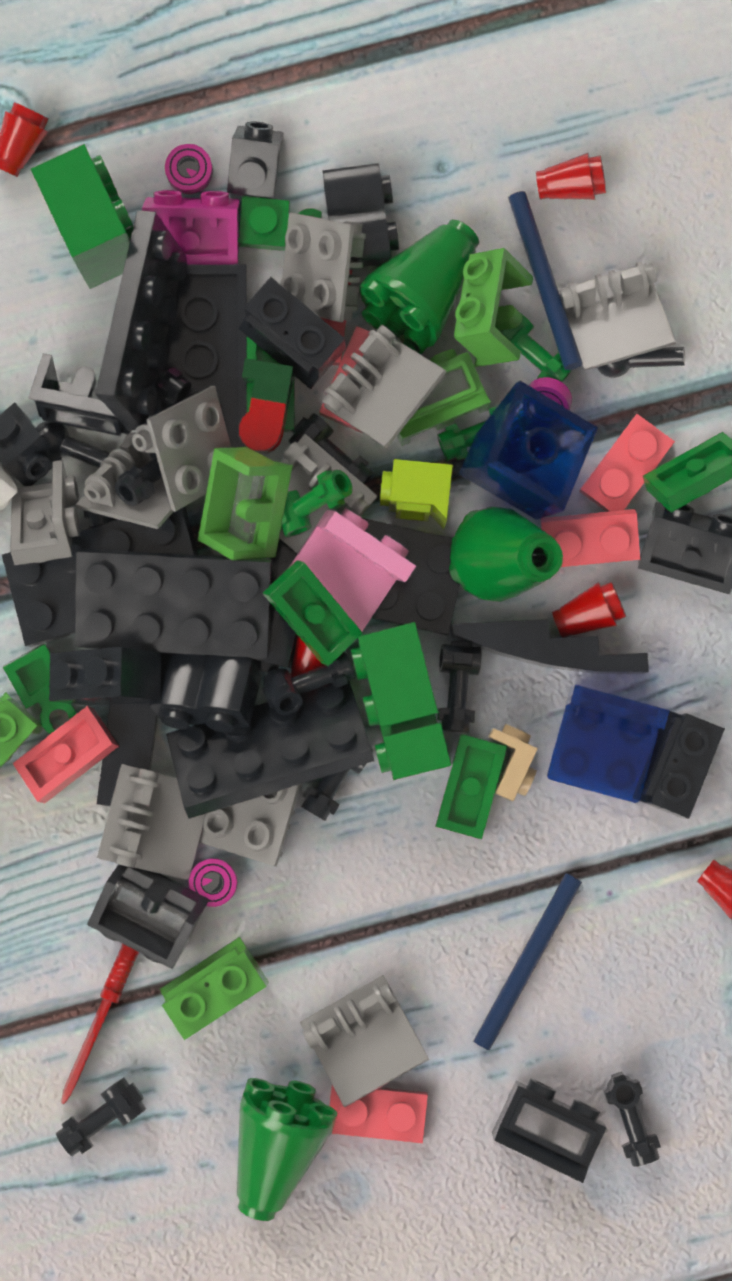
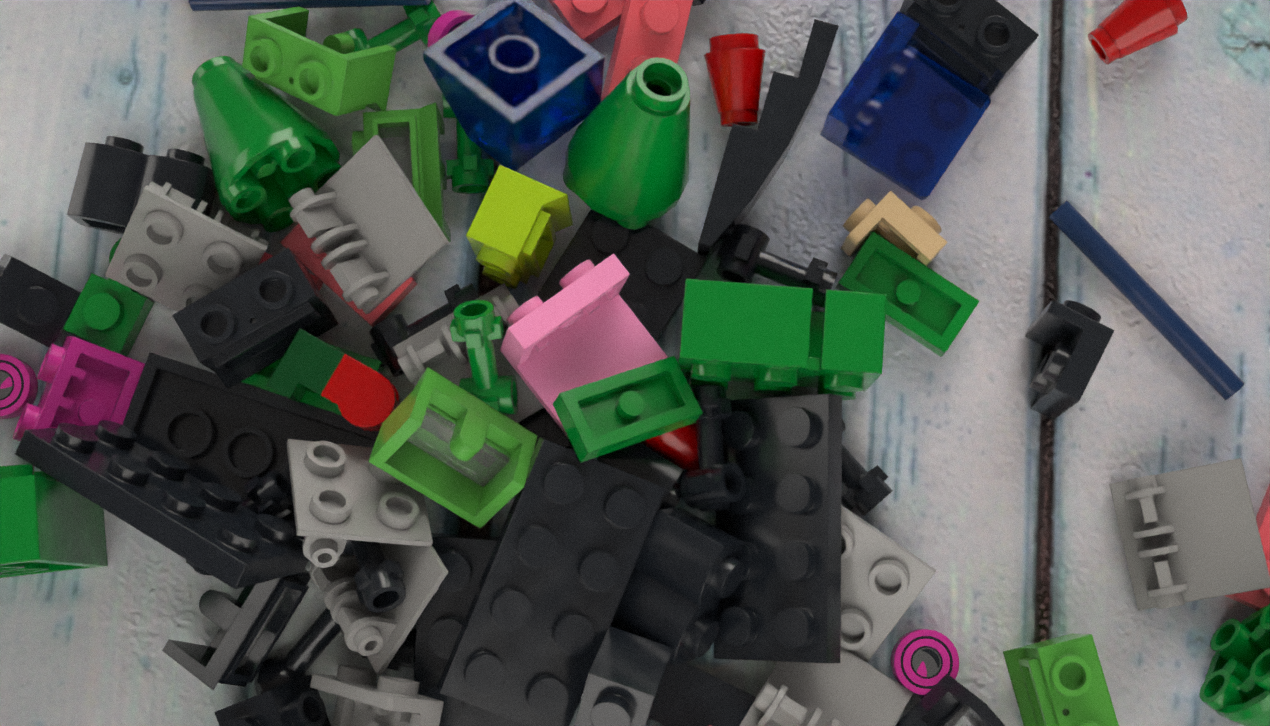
camera: 70 degrees left, 5 degrees down
none -> black bracket [1025,300,1115,420]

